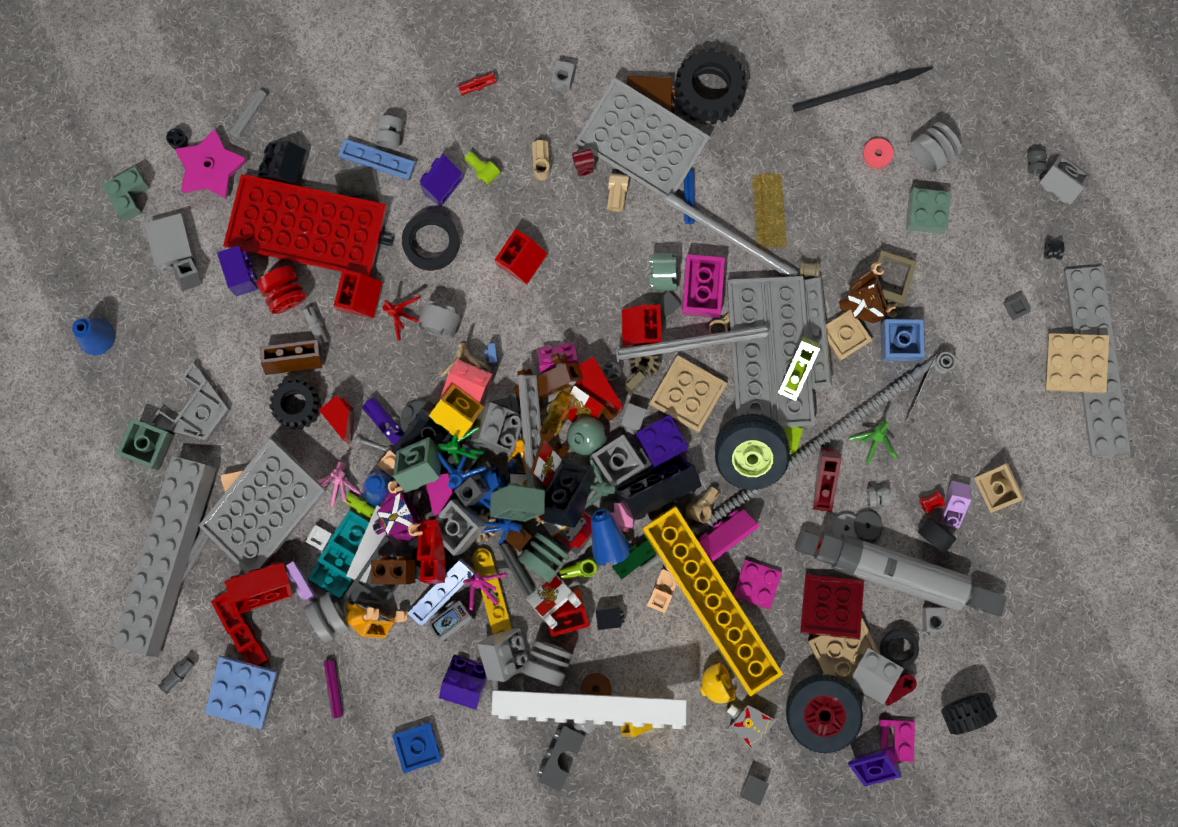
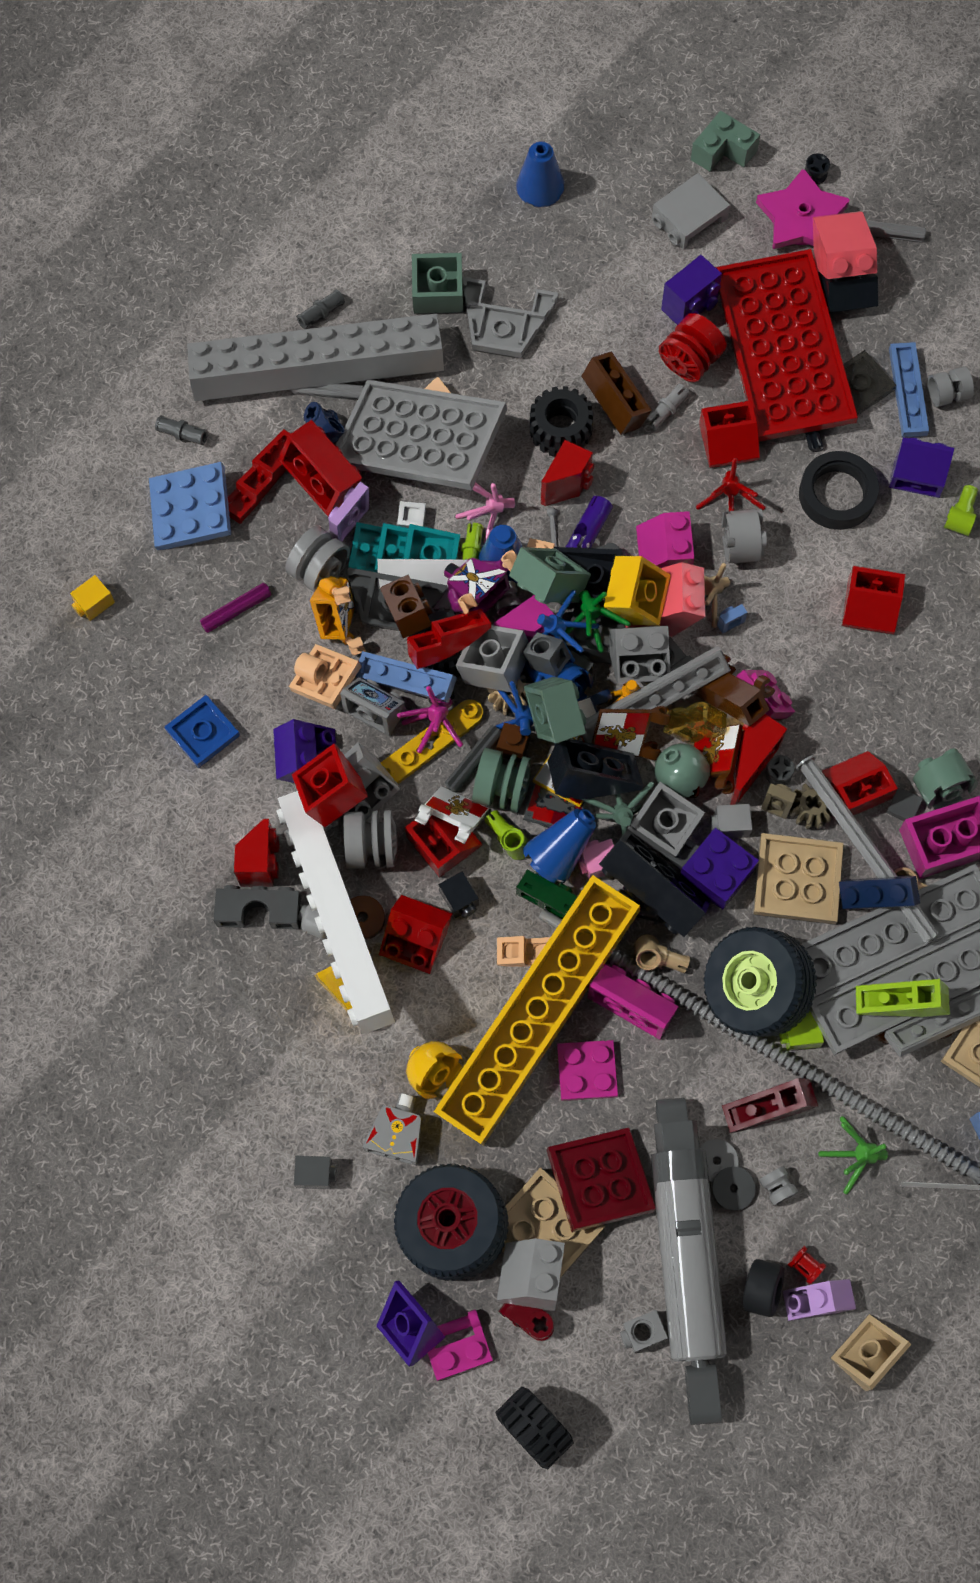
camera: 70 degrees right, 10 degrees down
dark grey brick [173,258,200,291] -> none
black tyre [879,630,919,667] -> none
none -> yellow brick [70,575,115,621]
none -> red slope [234,819,280,887]
none -> light nougat plate [289,644,362,709]
none -> red slope [292,744,368,827]
none -> dark grey pin [296,289,345,329]
none -> dark blue piece [304,402,345,444]
none -> red slope [379,894,452,974]
none -> dark pink slope [636,511,694,568]
none -> coral slope [813,211,877,279]
none -> dark blue plate [839,876,920,909]

